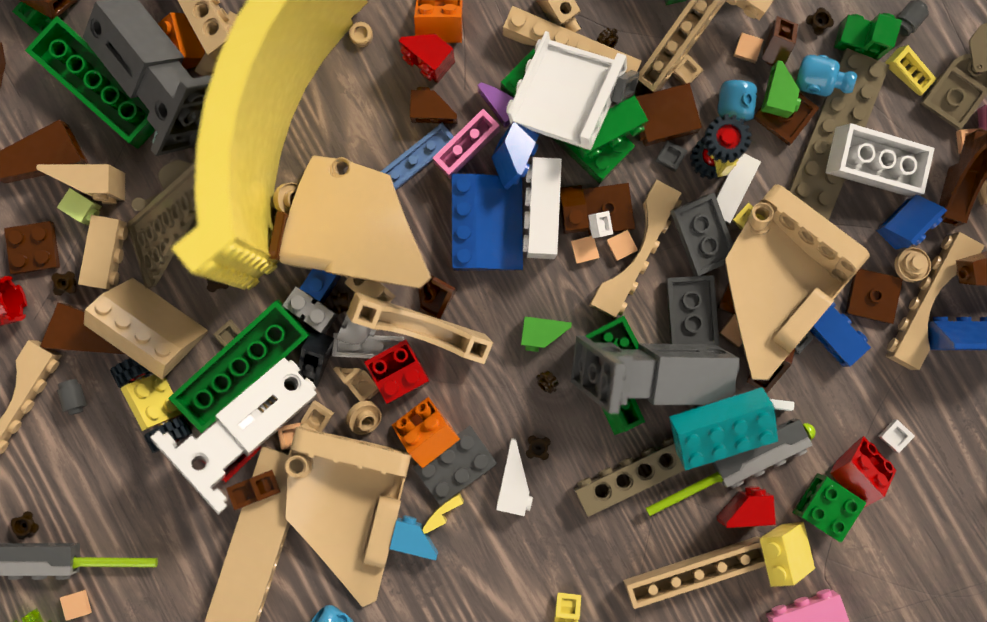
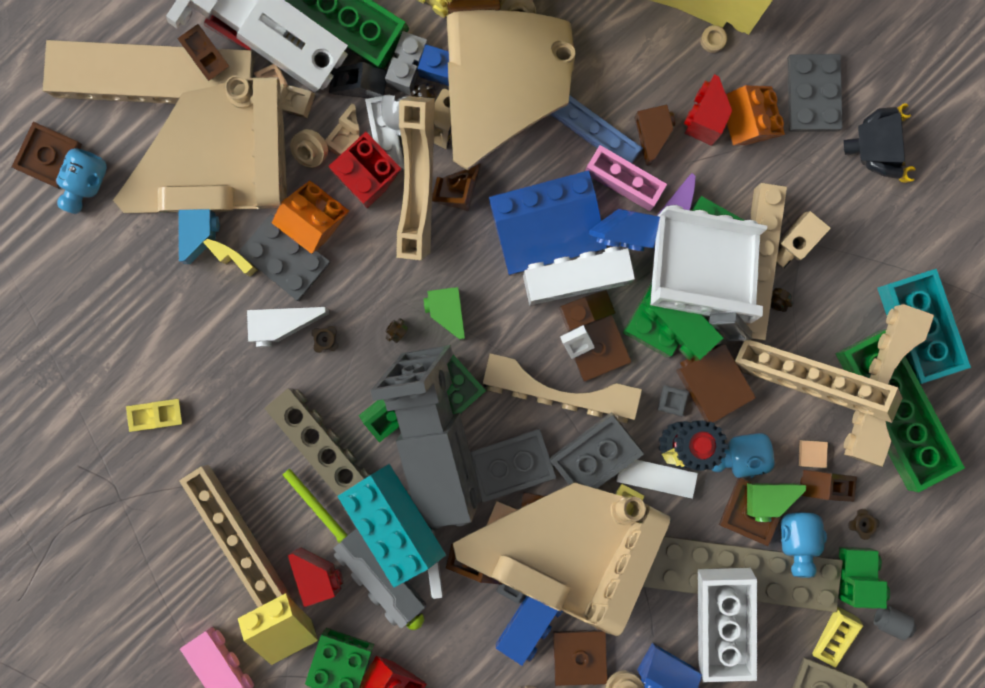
camera: 70 degrees right, 0 degrees up
light nougat tile [571,236,599,264] -> none
light nougat tile [606,230,638,261] -> none
tan tile [673,54,703,85] -> none

